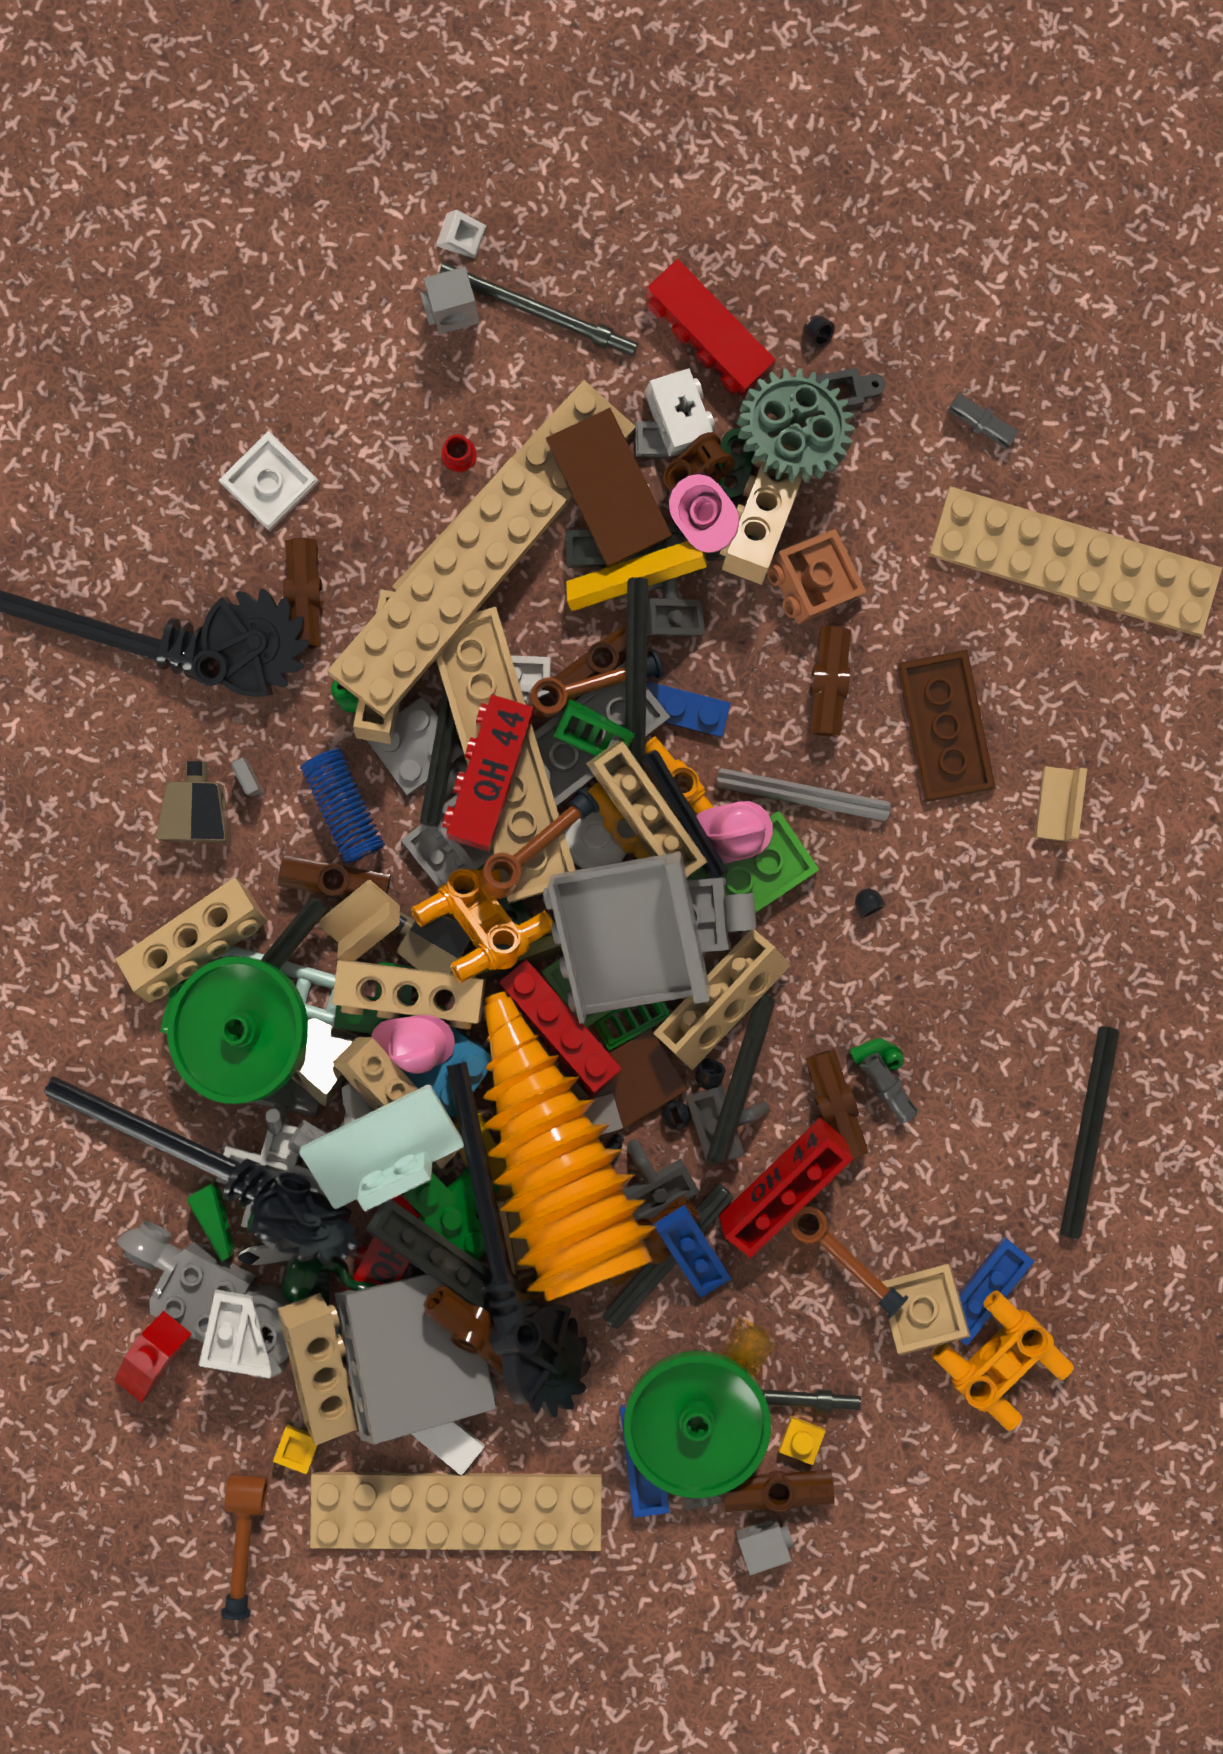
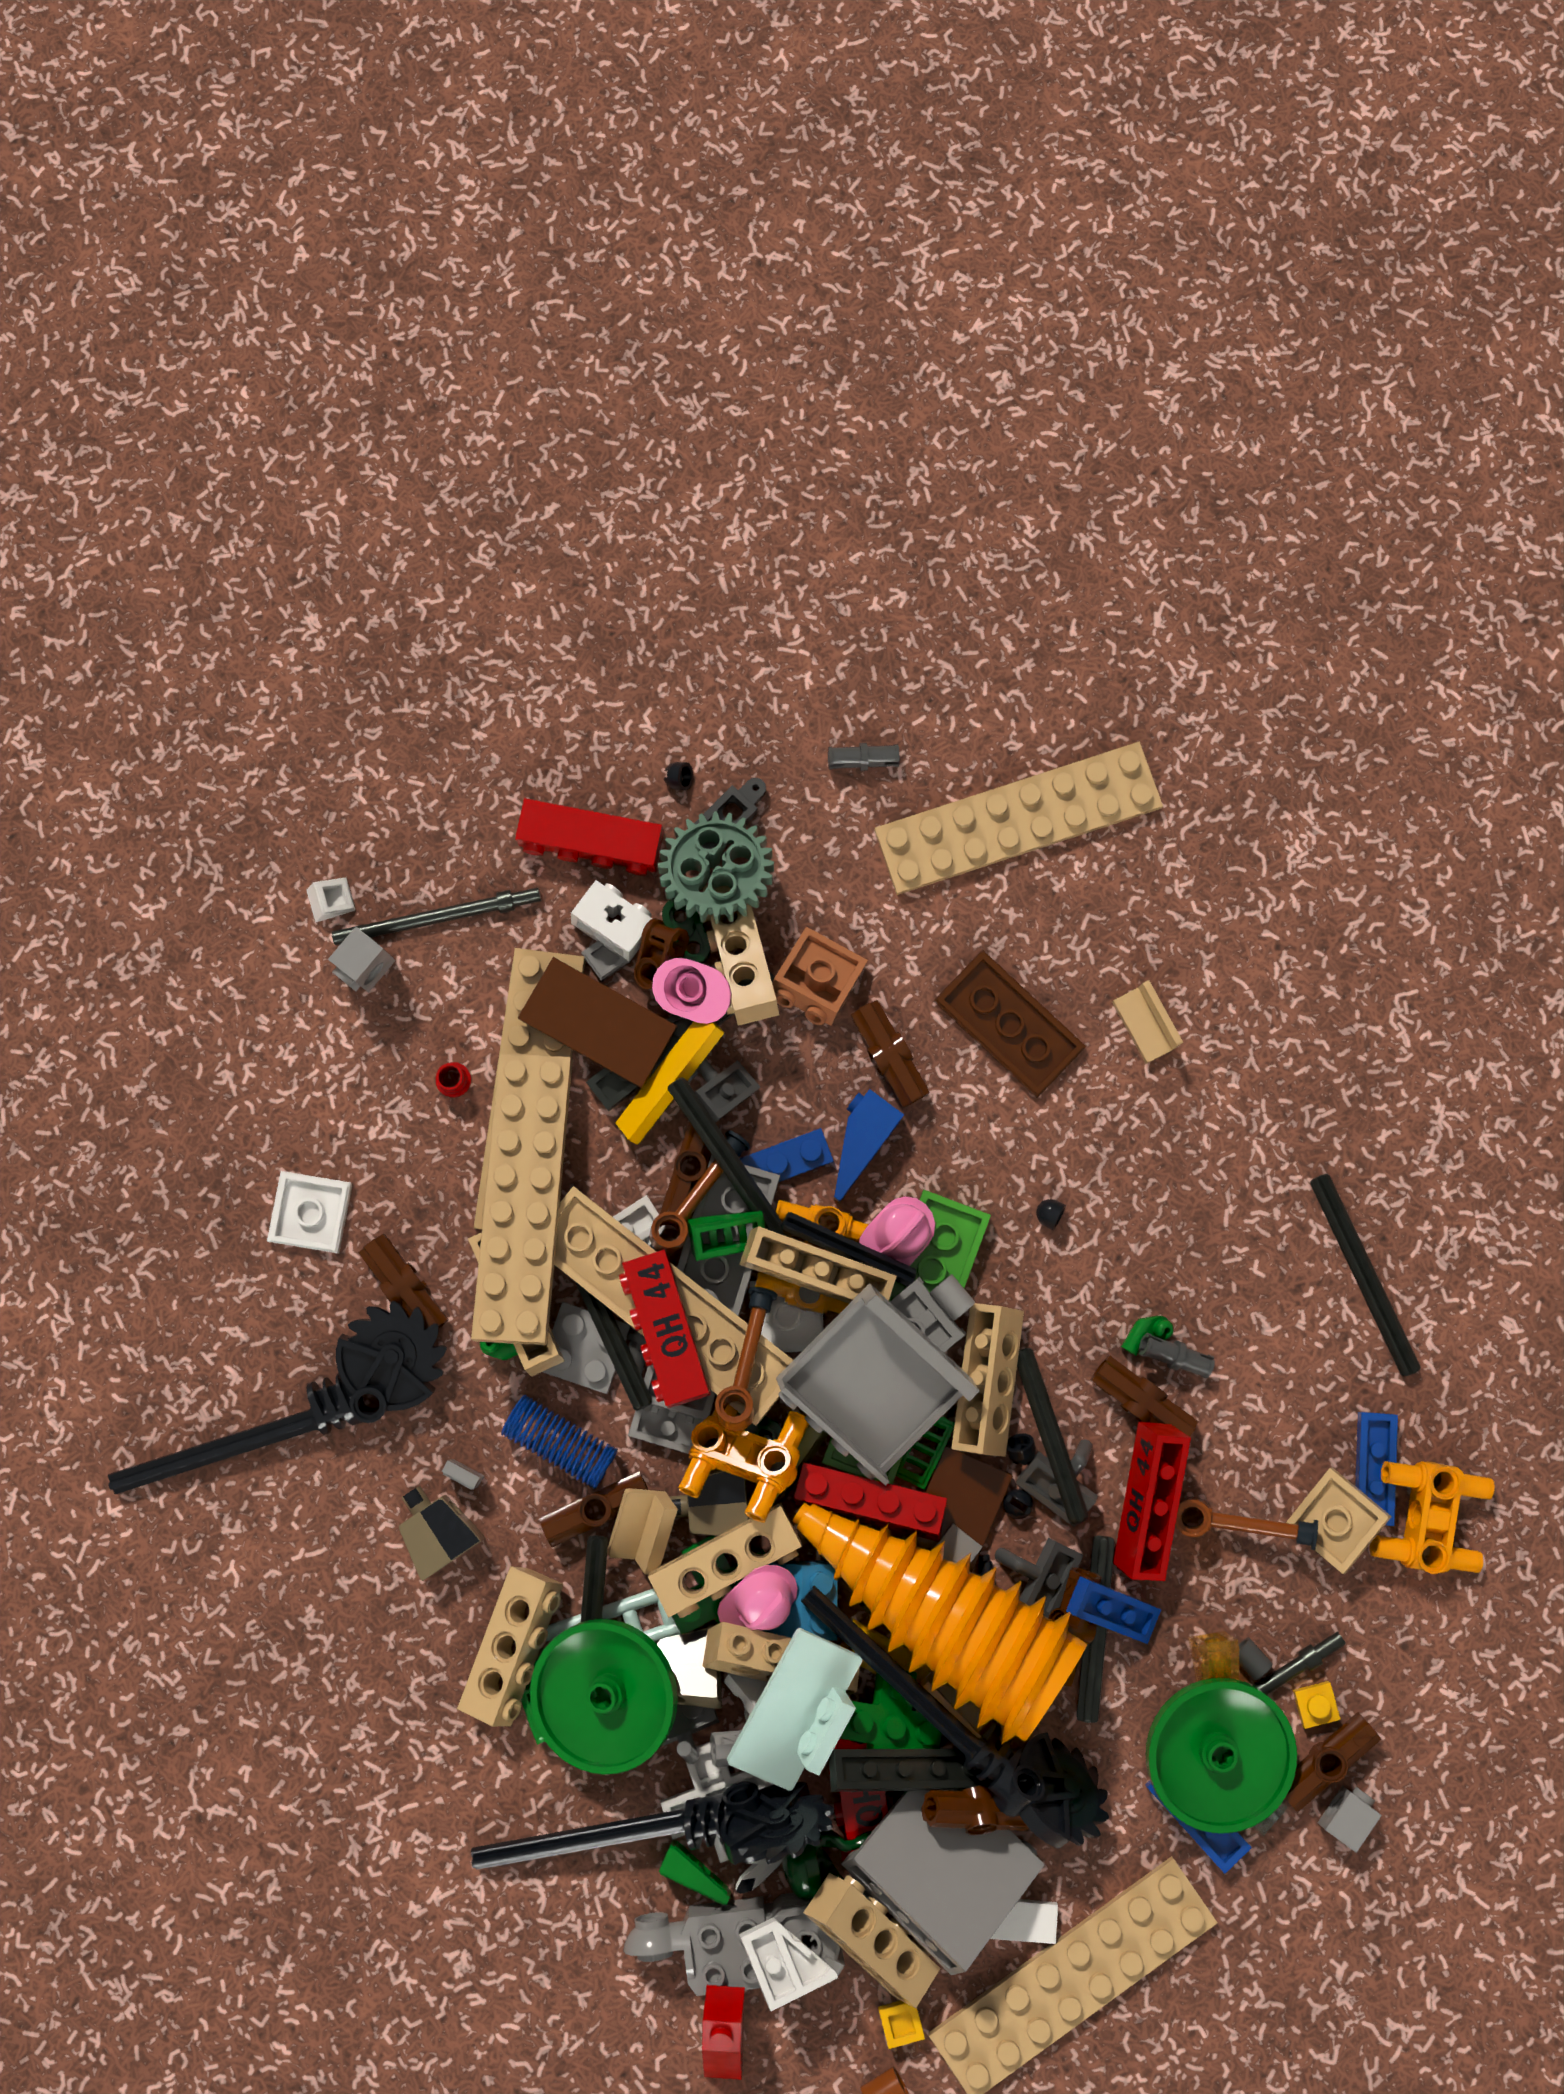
camera: 30 degrees left, 5 degrees down
light grey axle [715,768,891,821] -> none
none -> blue slope [834,1089,904,1203]
none -> dark grey hinge [1230,1637,1273,1681]

